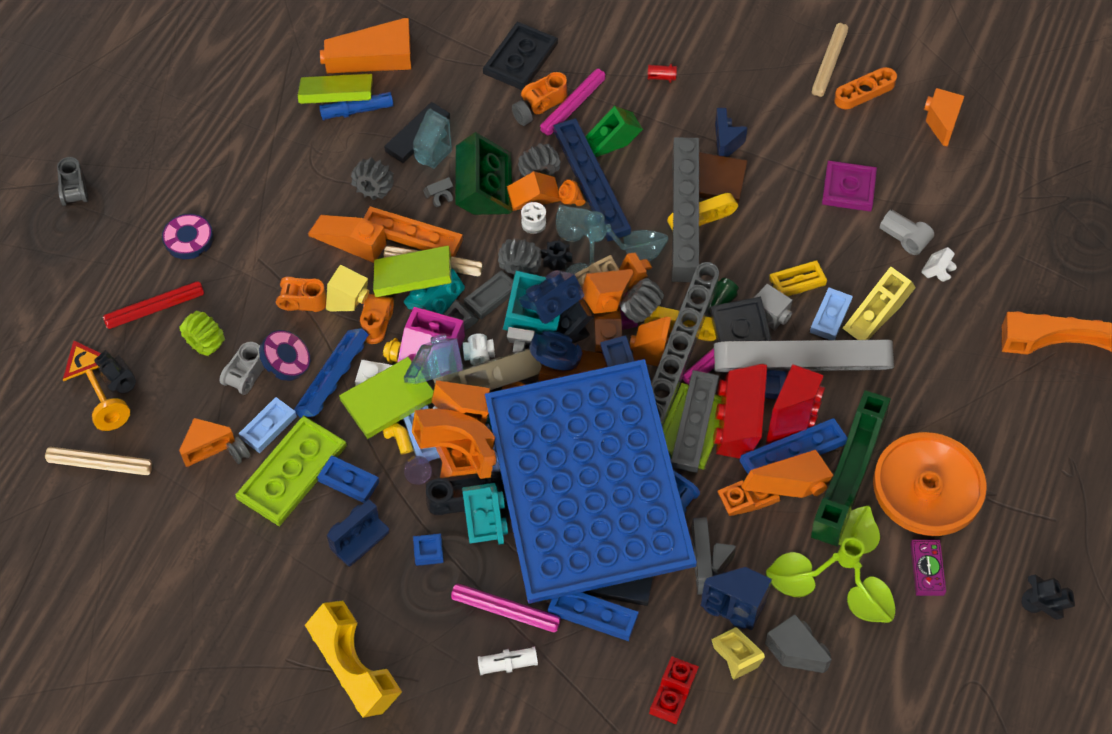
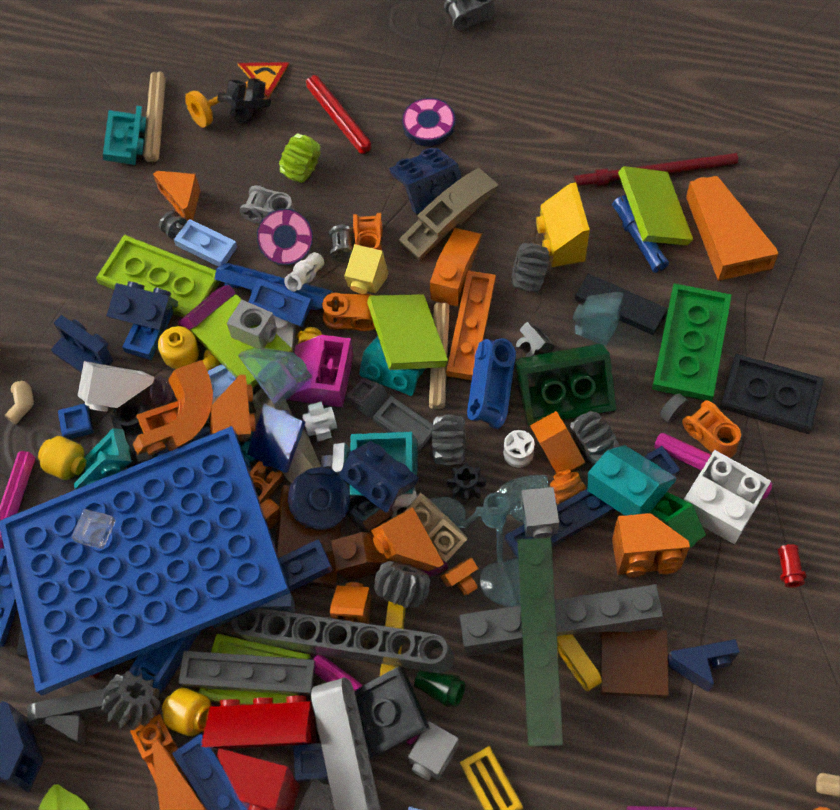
camera: 85 degrees right, 5 degrees up
none -> tan arm [5,381,34,425]
none -> yellow head [38,436,87,480]
none -> clear tile [71,509,116,549]
none -> white slope [78,361,154,411]
none -> dark grey gear [101,670,160,731]
none -> teal bracket [102,106,146,165]
none -> dark blue bracket [107,281,178,332]
none -> yellow head [158,326,199,369]
none -> yellow head [162,688,212,737]
none -> magenta tile [178,285,235,329]
none -> light grey brick [227,300,277,351]
none -> clear blue piece [247,404,306,473]
none -> blue plate [248,278,313,327]
none -> white pin [284,253,324,292]
none -> dark grey bush [329,224,354,262]
none -> dark blue bracket [389,148,462,214]
none -> dark tan slope [399,168,499,261]
none -> blue piece [467,338,516,429]
none -> dark green arch [517,538,563,746]
none -> light grey brick [521,487,559,539]
none -> yellow slope [536,182,590,267]
none -> dark red bar [574,153,738,186]
none -> teal slope [588,445,676,516]
none -> orange slope [612,513,690,577]
none -> green plate [652,283,732,402]
none -> white slope [684,450,771,545]

